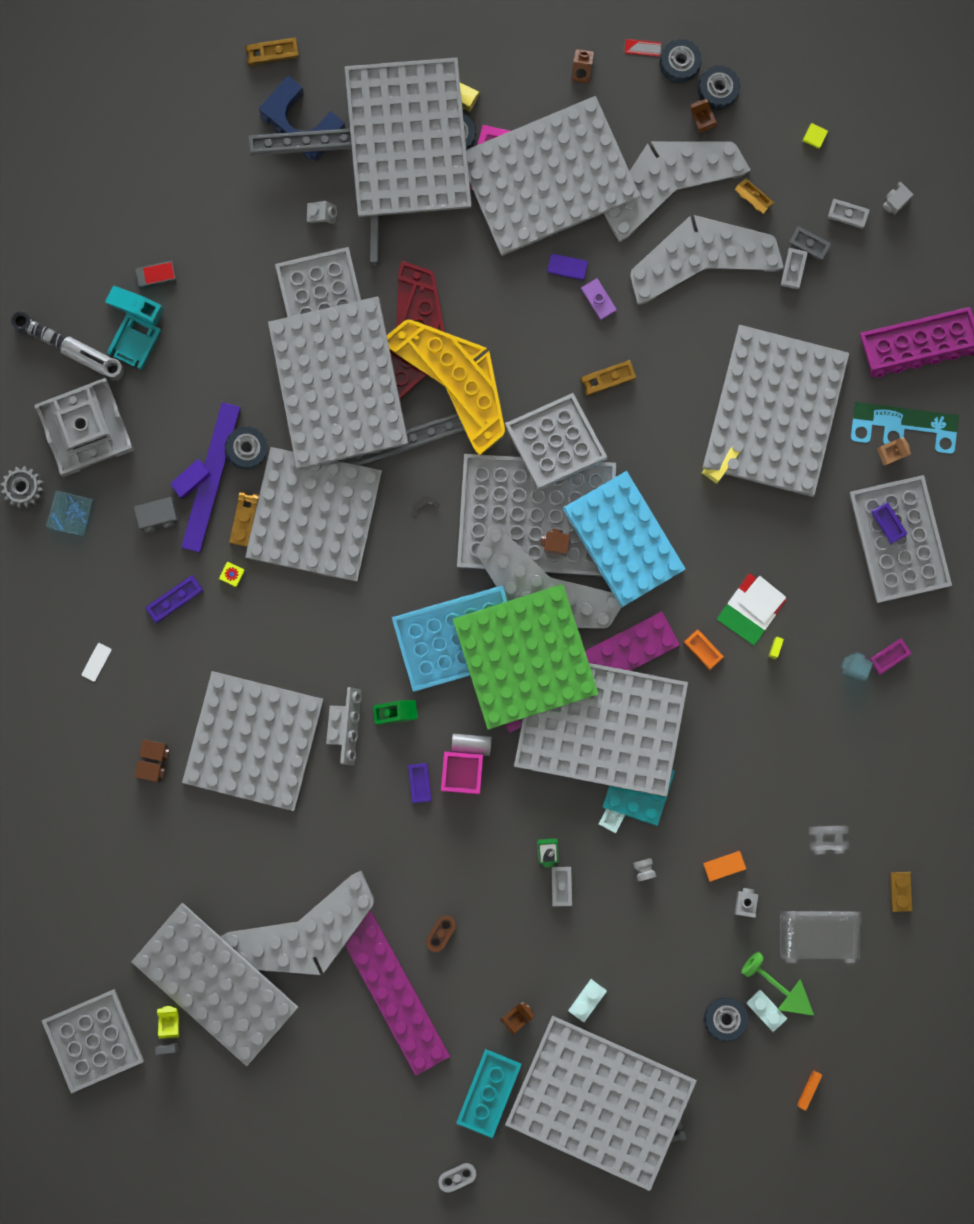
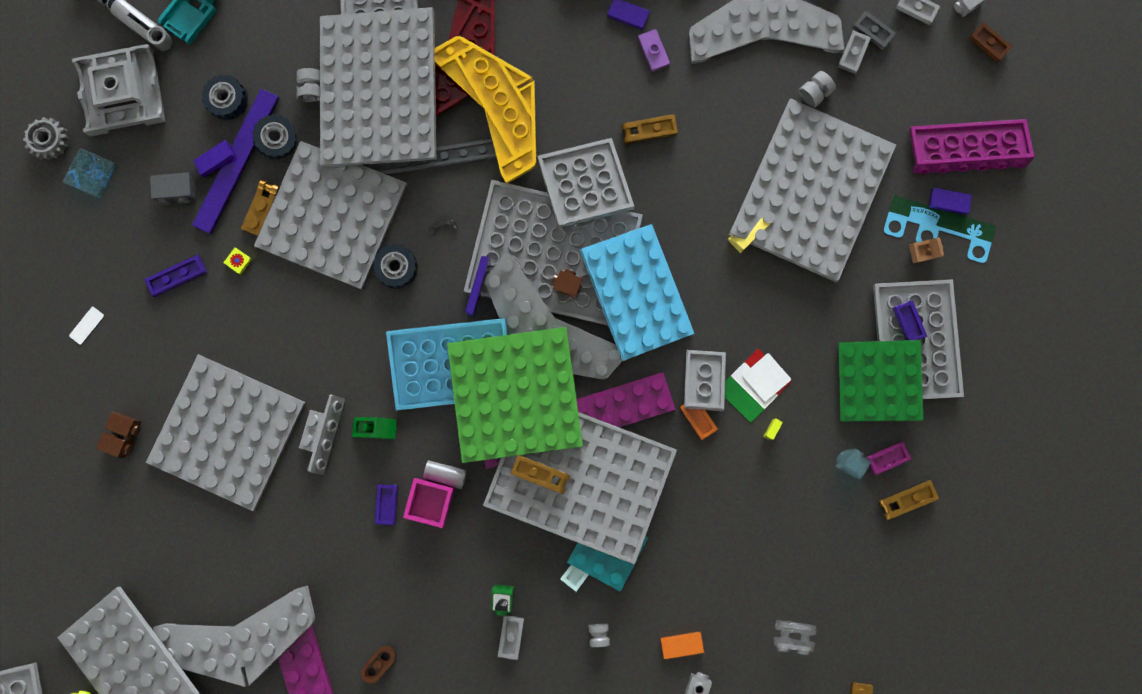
camera: 10 degrees right, 0 degrees up
none -> black wheel [202,74,248,120]
none -> light grey wheel [296,68,320,102]
none -> black wheel [373,244,418,289]
none -> dark purple tile [465,256,490,317]
none -> pearl gold plate [511,455,571,495]
none -> light grey tile [684,350,726,411]
none -> light grey wheel [799,71,836,108]
none -> green plate [839,340,923,422]
none -> pearl gold plate [878,480,939,520]
none -> dark purple tile [929,187,972,215]
none -> reddish brown plate [969,22,1013,63]

